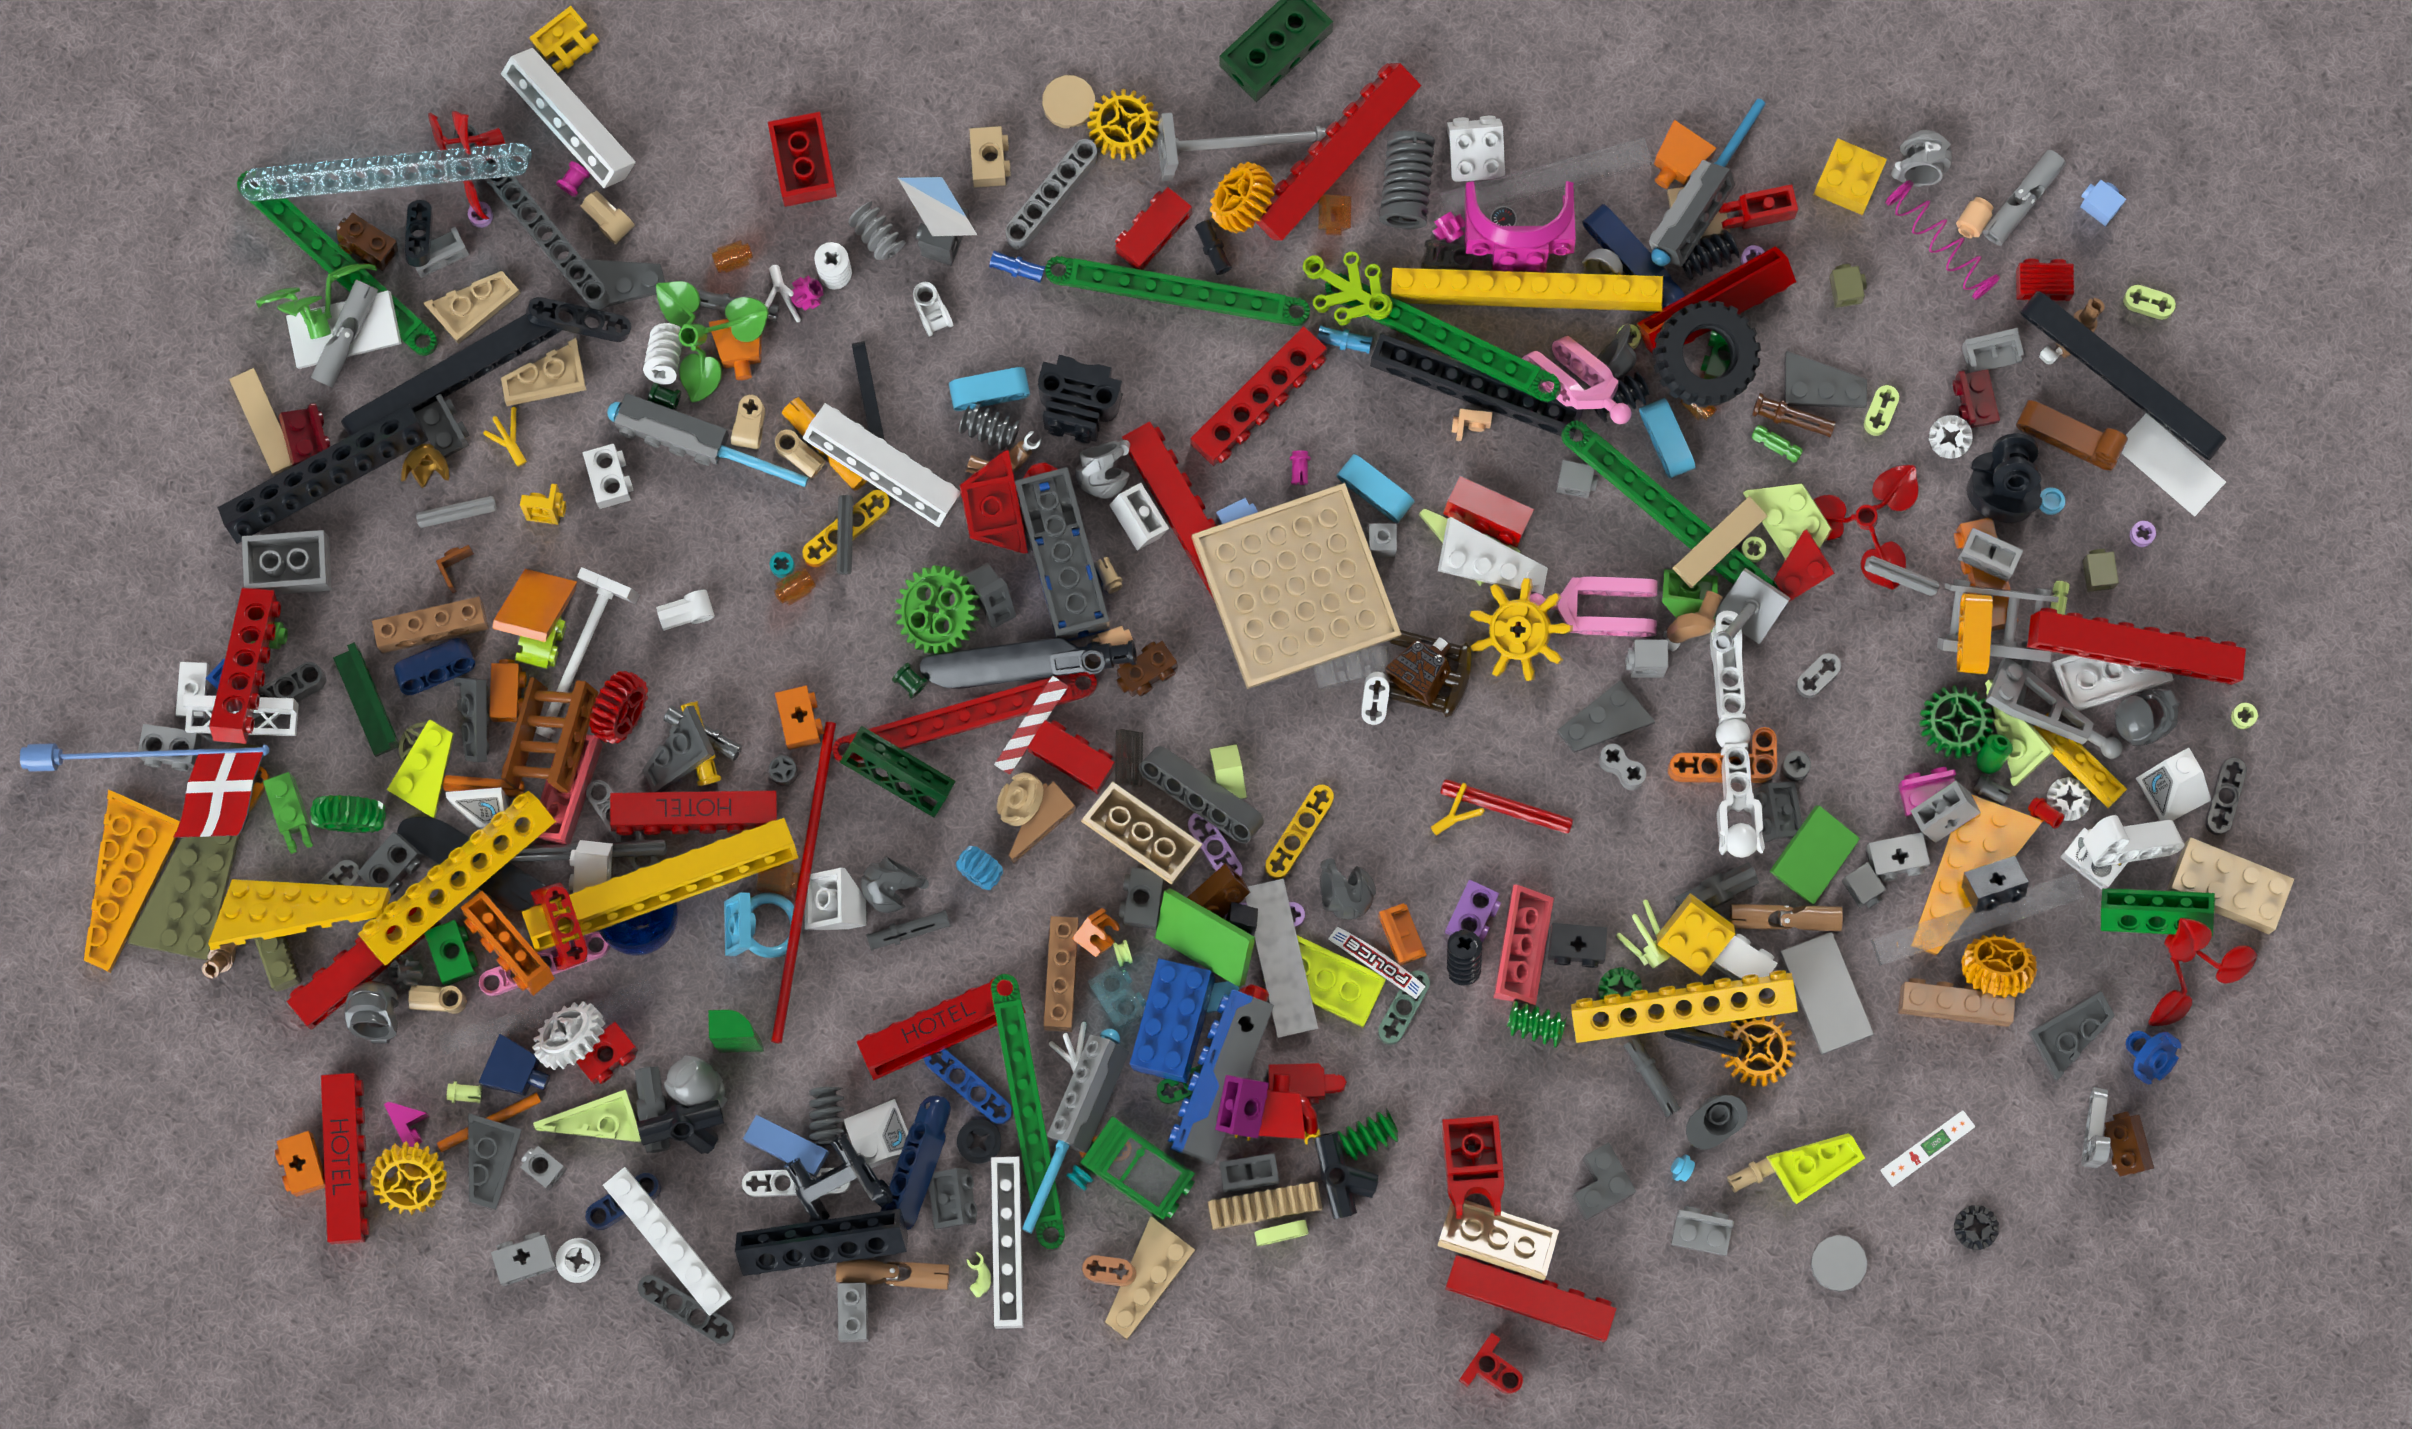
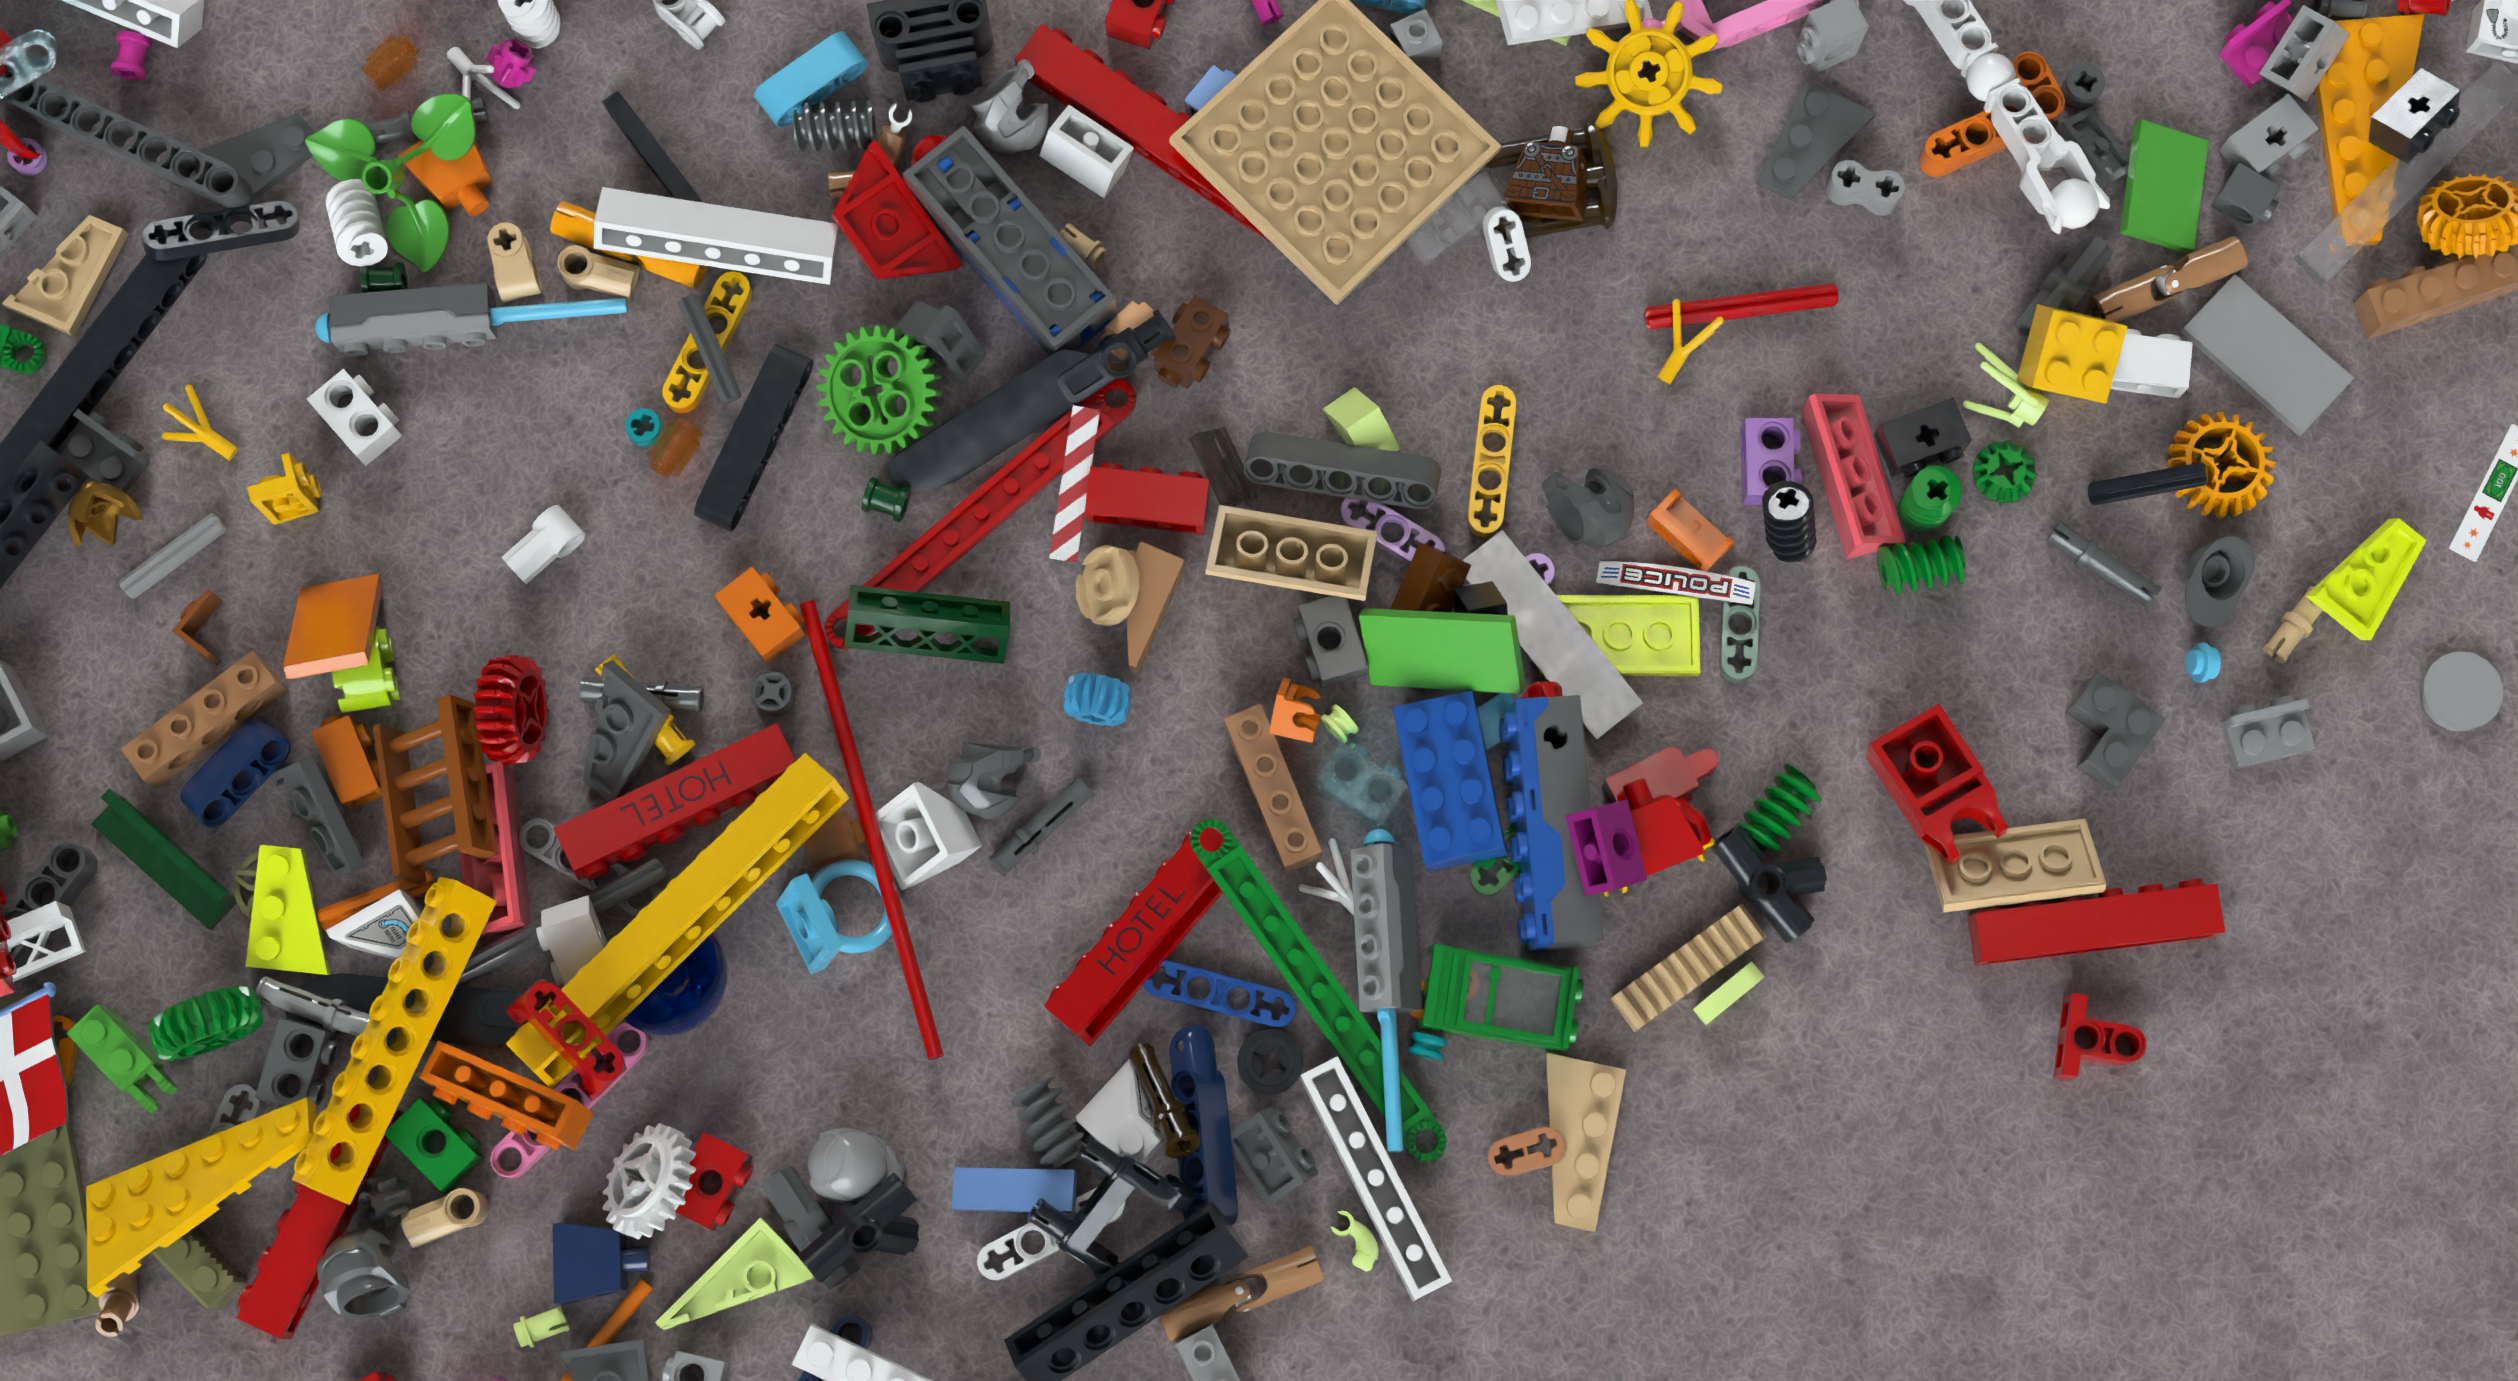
camera: 25 degrees left, 0 degrees up
tan wing [501,338,586,406] -> none
white tile [535,567,640,739] -> none
tan piece [580,190,635,244] -> none
green brick [708,1010,764,1053] -> none
dark grey brick [1219,1153,1279,1193] -> none
yellow brick [1571,970,1798,1043] -> none
none -> light grey pin [255,976,370,1037]
none -> black beam [694,344,814,532]
none -> dark brown pin [1128,1043,1201,1159]
none -> green piece [1898,466,1962,533]

